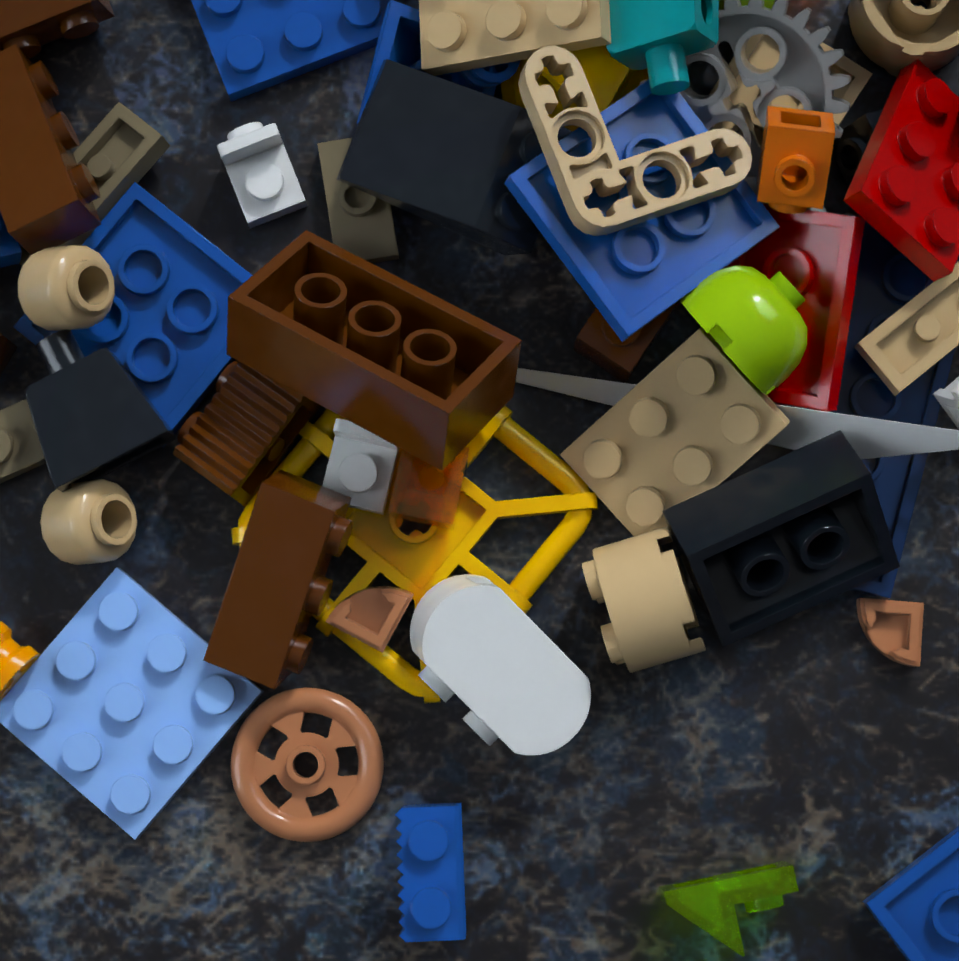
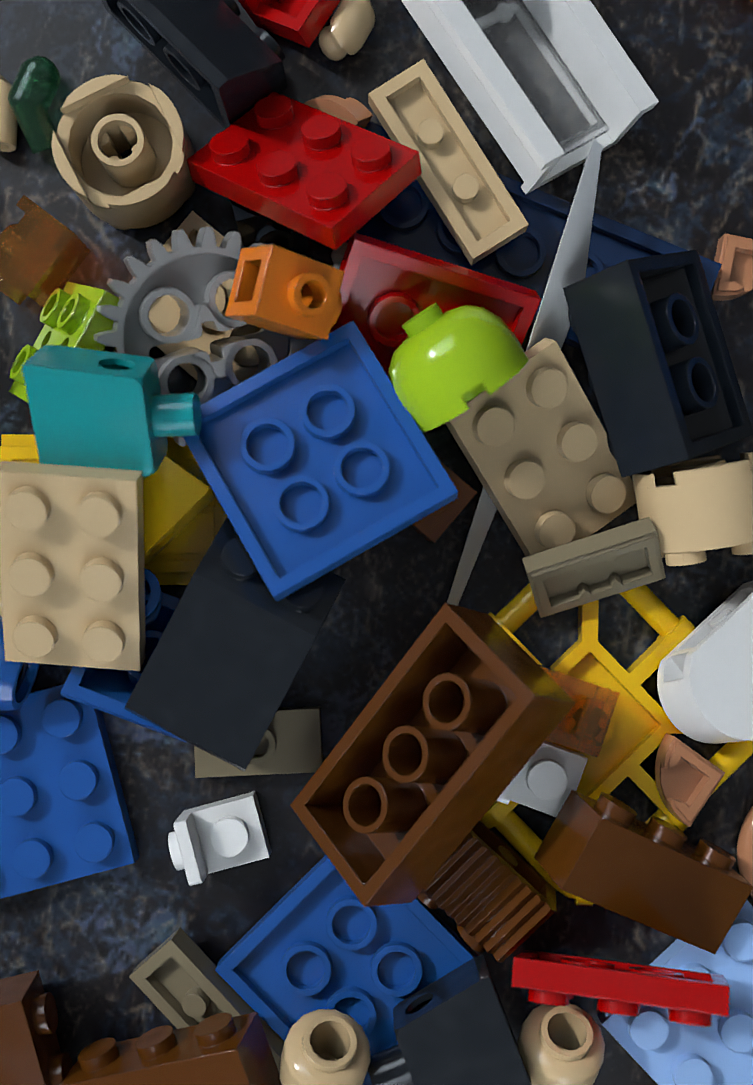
camera: 85 degrees left, 5 degrees up
tan beam [518,46,752,236] -> none
none -> red plate [511,949,730,1027]
none -> dark tan plate [522,517,666,618]

